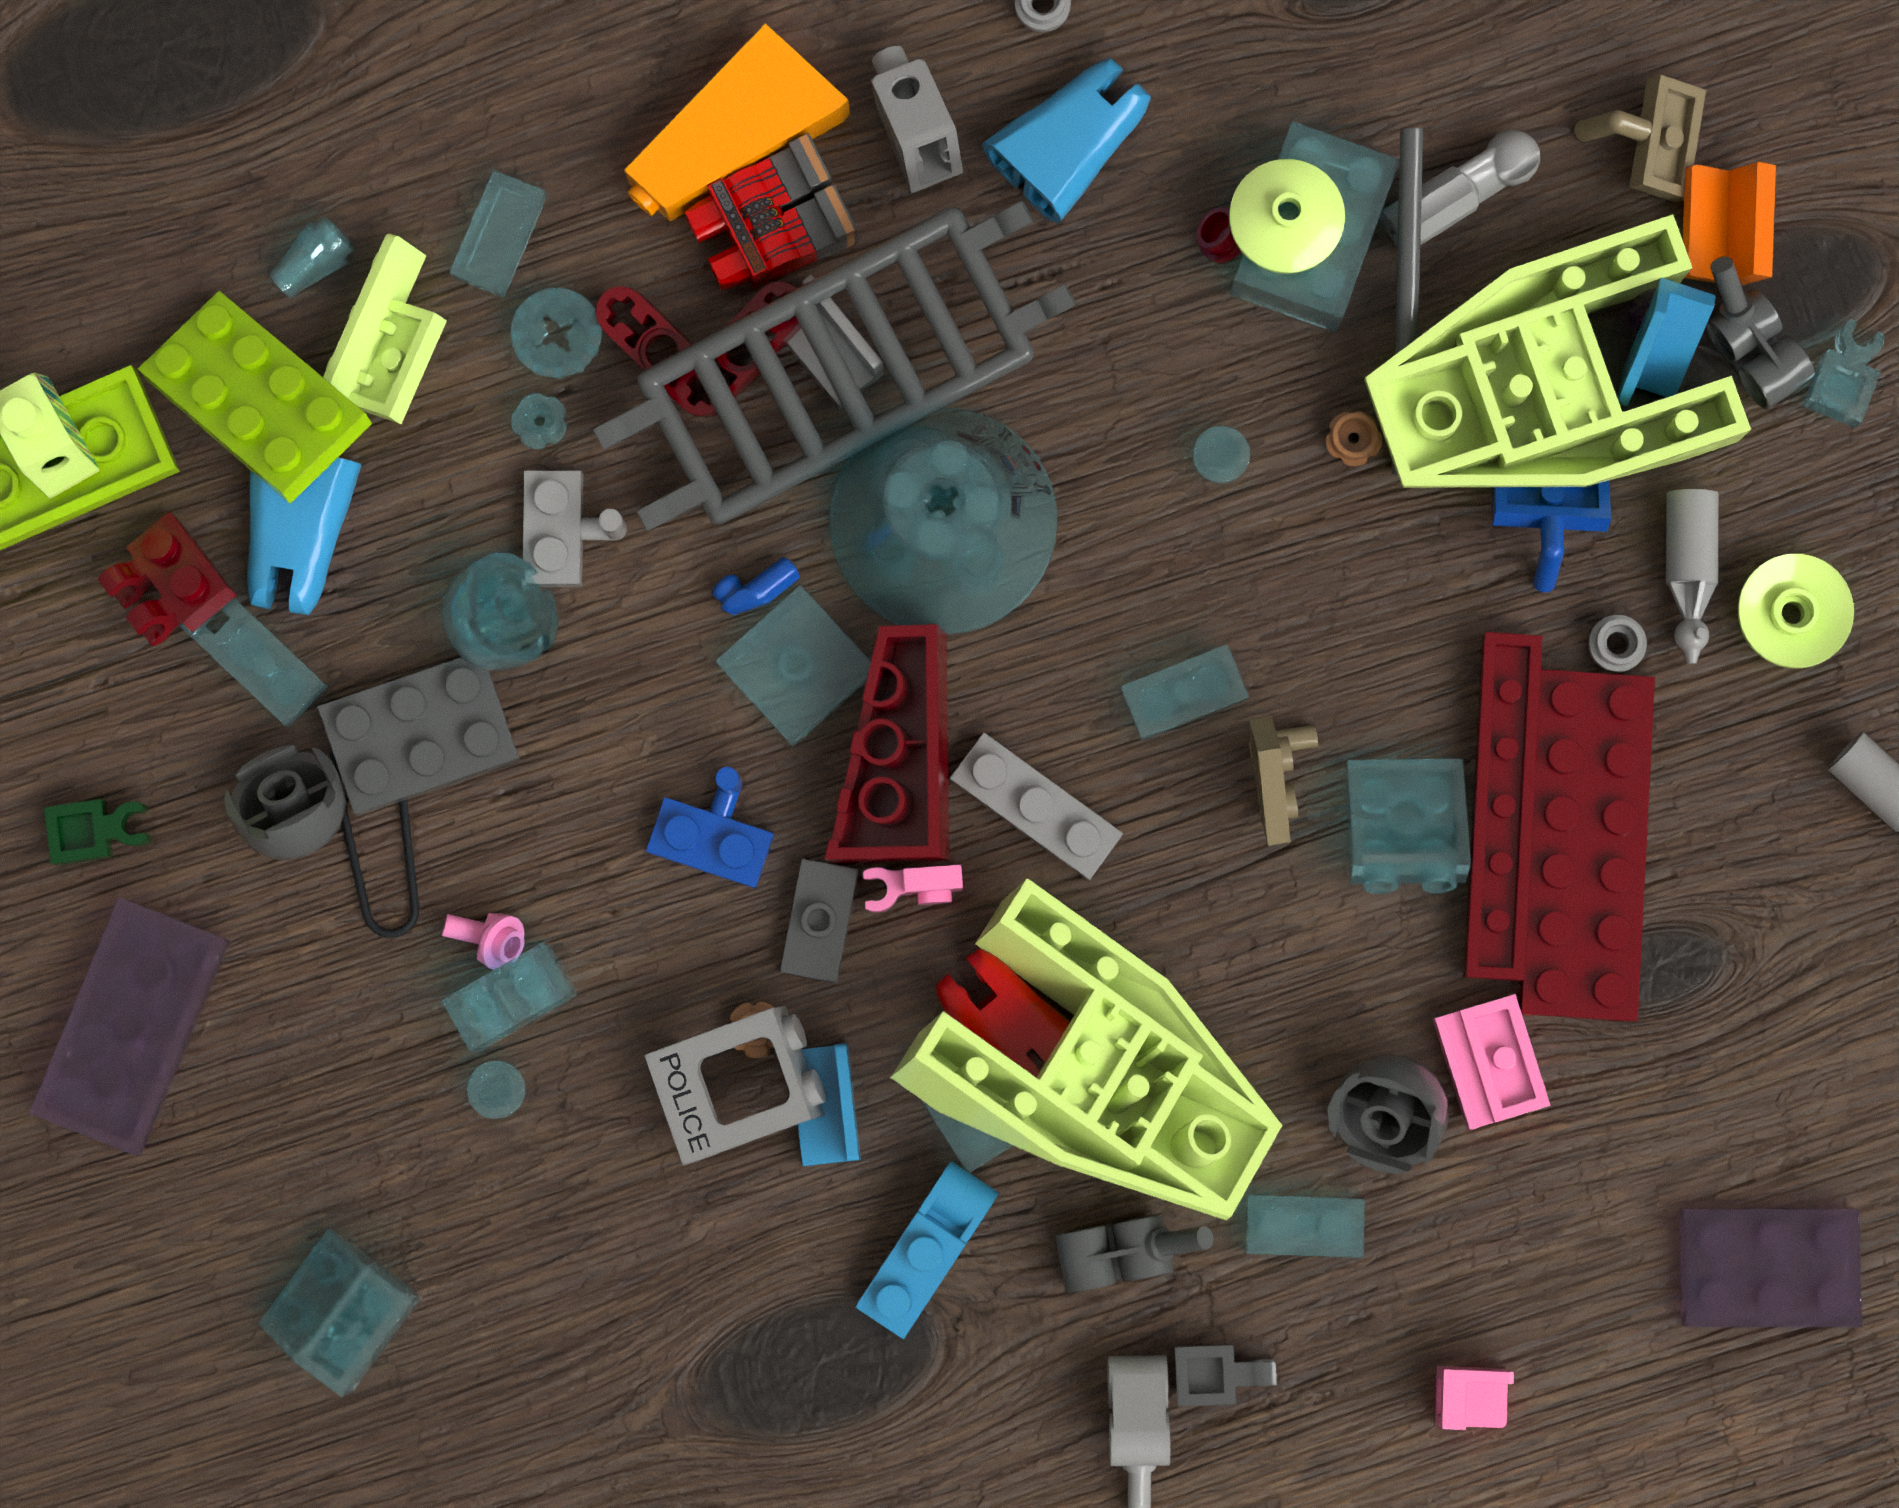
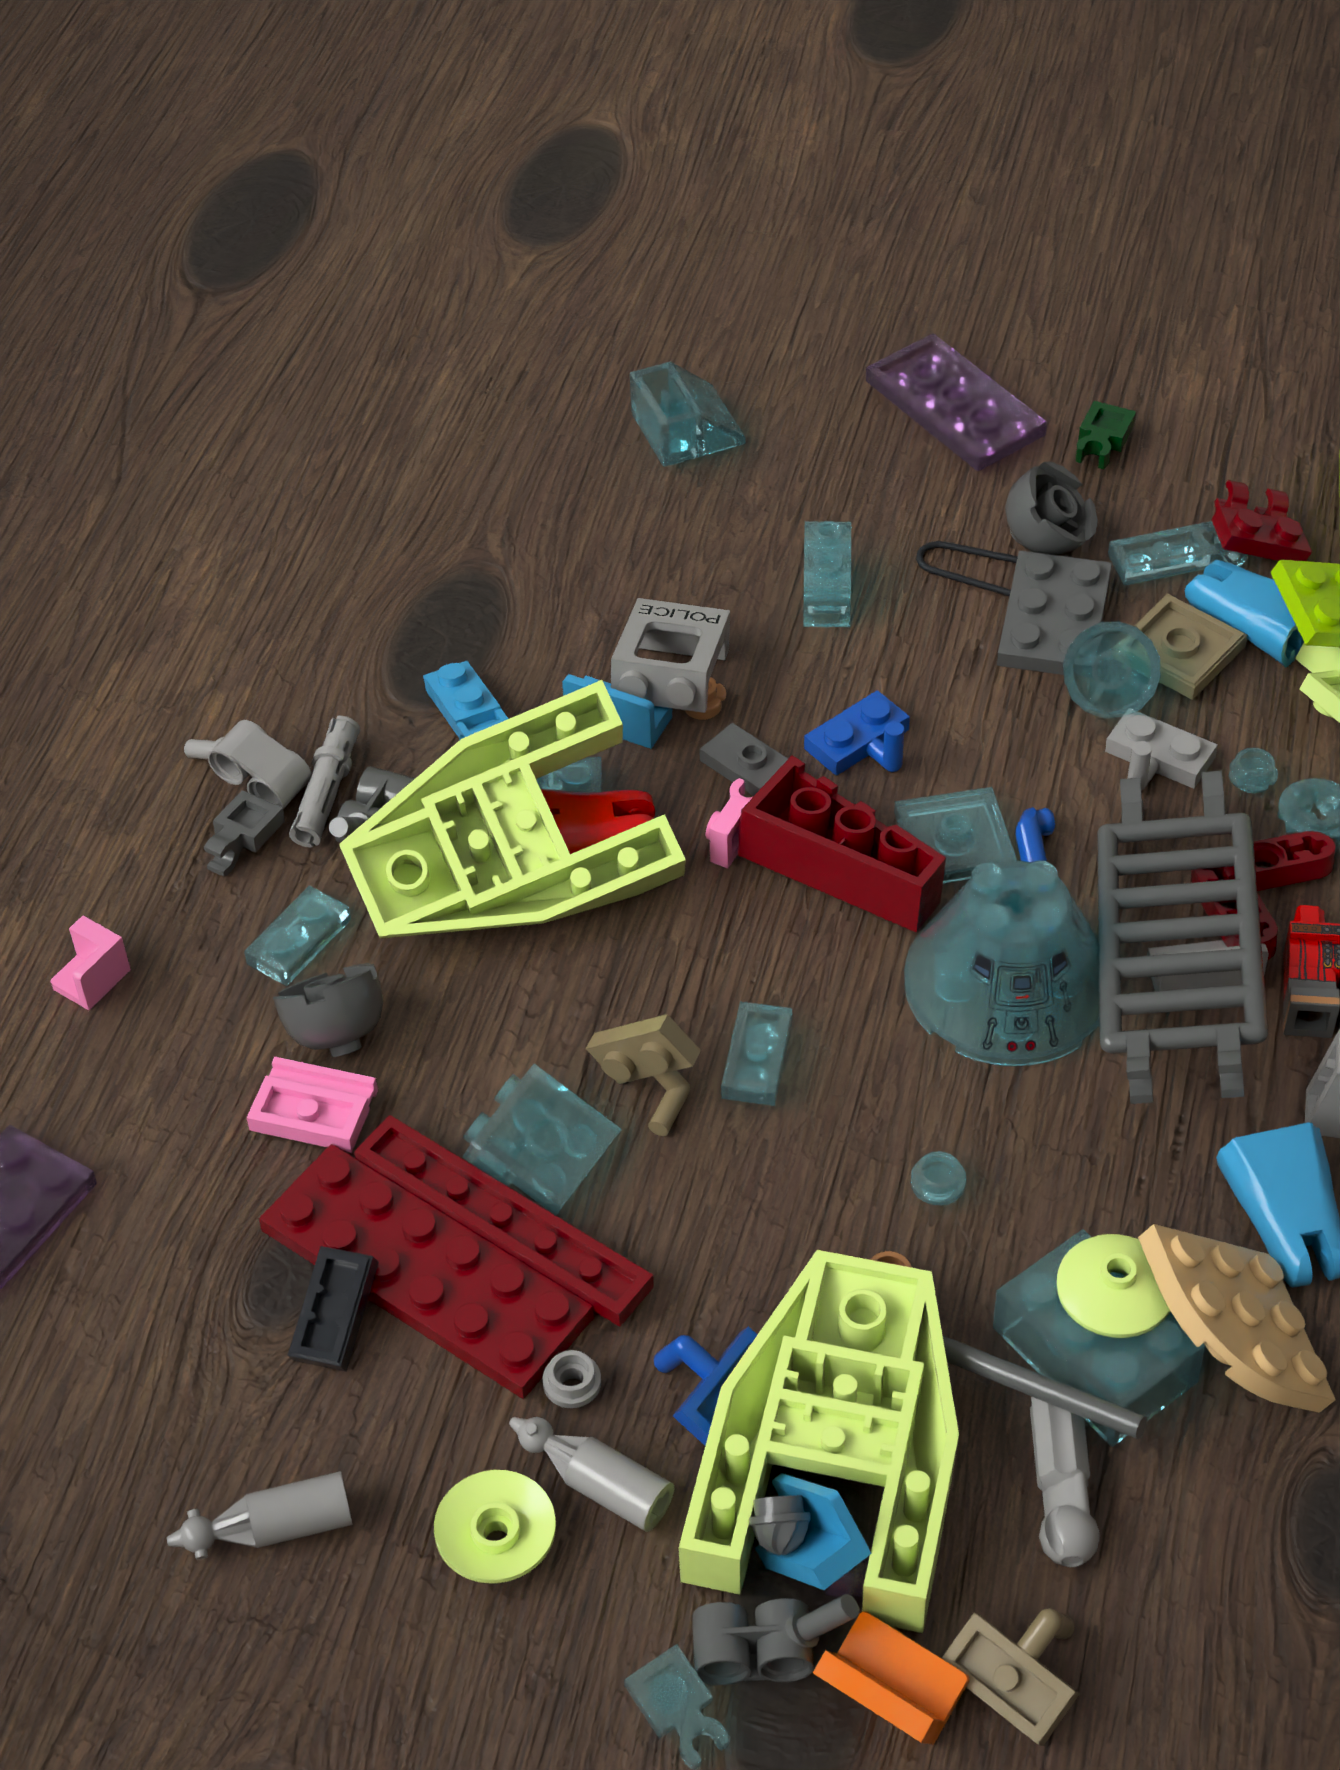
camera: 120 degrees right, 35 degrees down
bright pink plate [442,913,525,971] -> none
clear light blue plate [467,1061,526,1119] -> none
light grey plate [950,733,1124,881] -> none
none -> black plate [287,1246,379,1372]
none -> light grey pin [289,716,360,848]
none -> dark grey plate [749,1495,811,1555]
none -> dark tan plate [1112,593,1248,700]
none -> tan plate [1138,1224,1336,1413]

